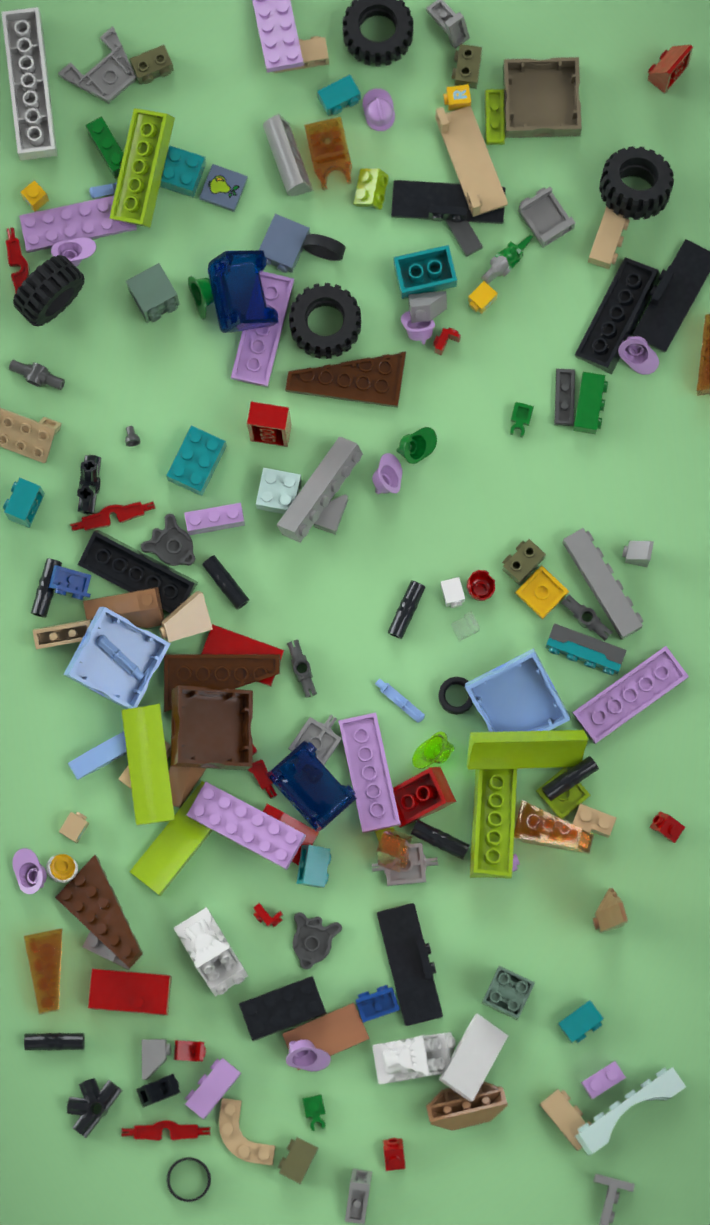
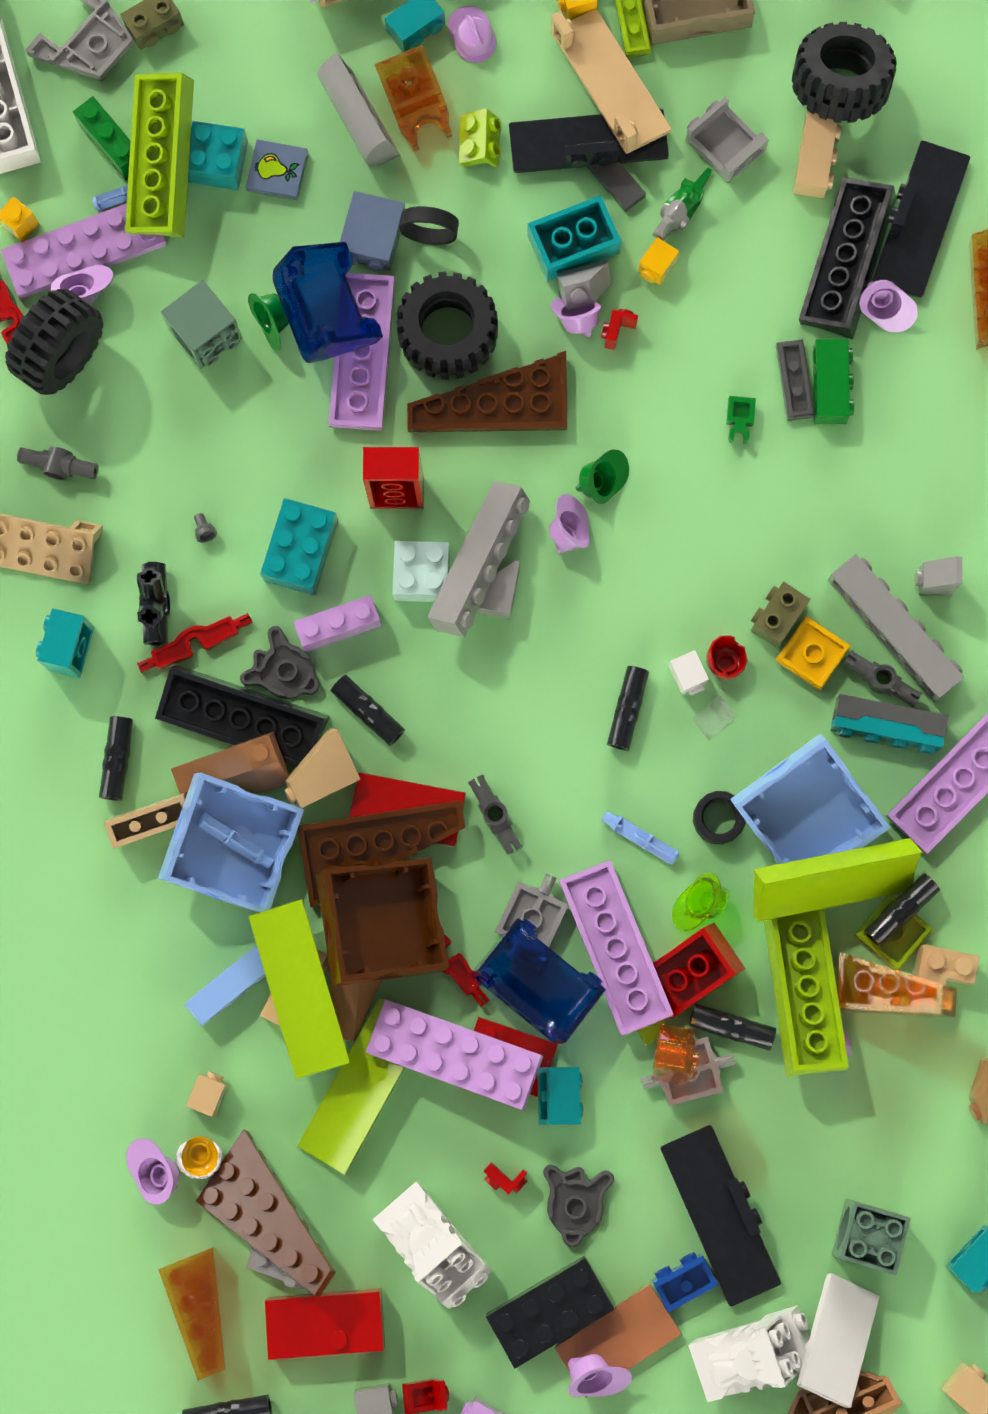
camera: 10 degrees left, 0 degrees up
blue bracket [49,565,91,600] -> none

